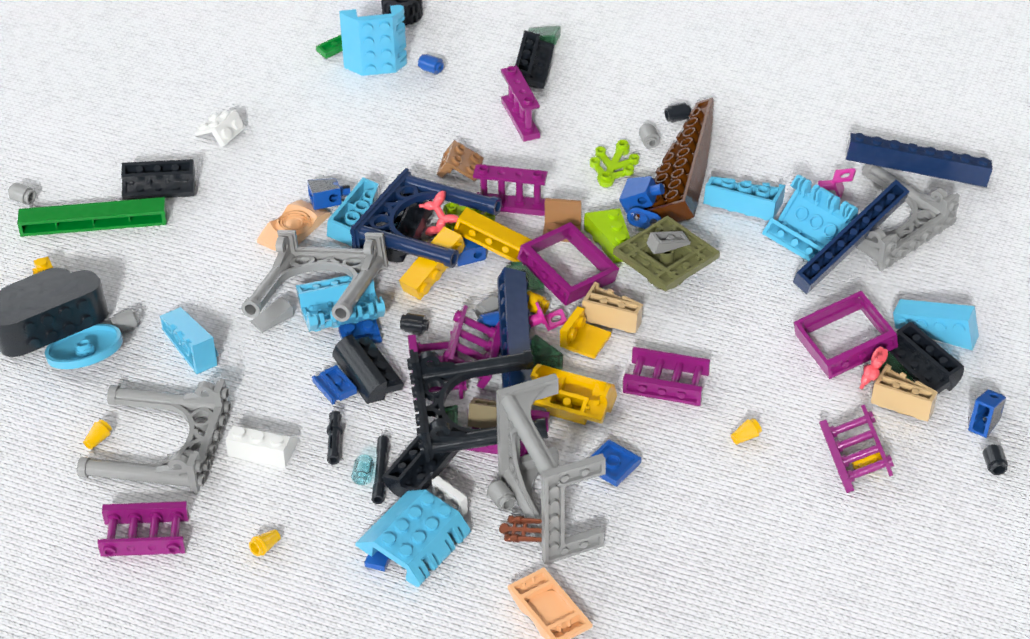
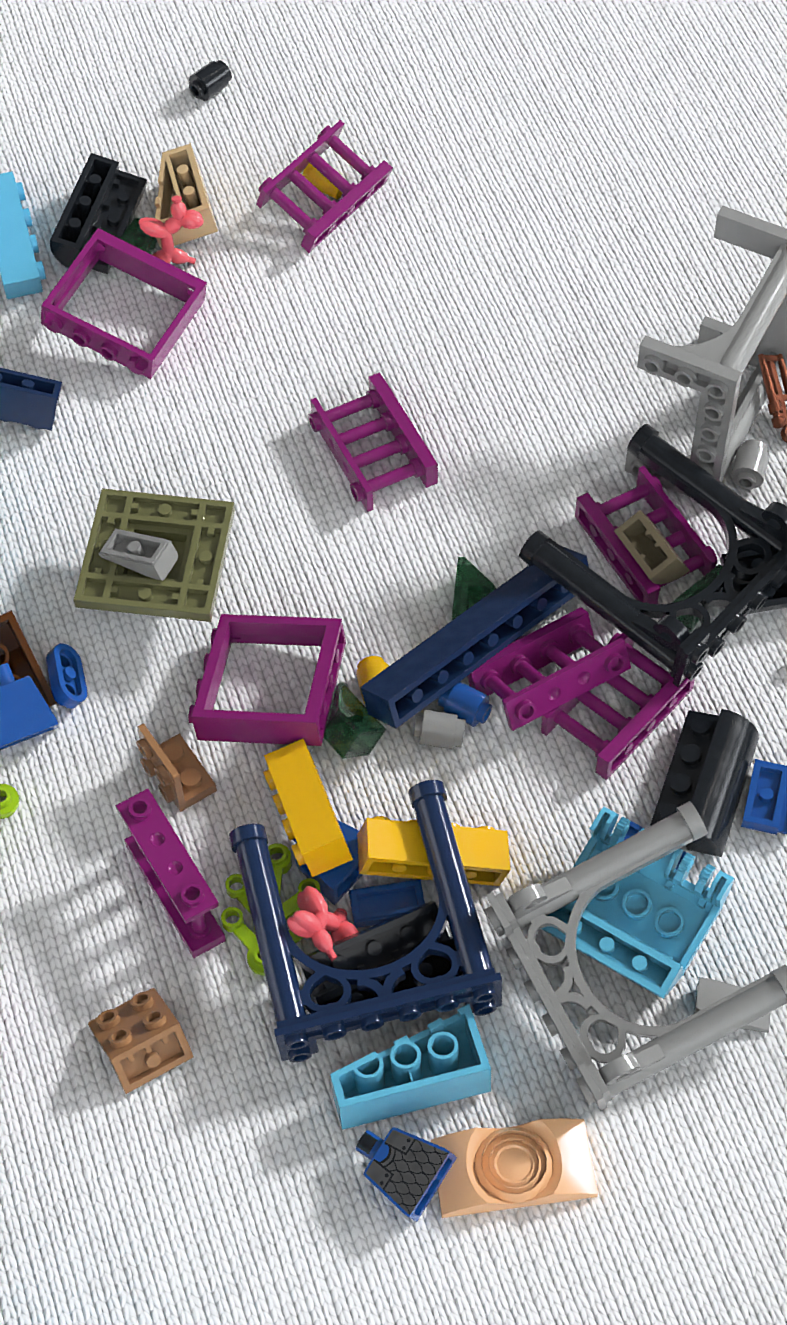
camera: 130 degrees left, 15 degrees up
black brick [400,313,429,334] -> none
dark pink bracket [528,302,567,331] -> none
yellow piece [530,364,617,425] -> none
yellow bracket [560,306,611,359] -> none
tan wedge [582,282,643,333] -> none
lime wedge [584,208,630,263] -> none
blue plate [590,439,641,487] -> none
yellow cone [730,418,762,445] -> none
blue torso [968,390,1006,438] -> none

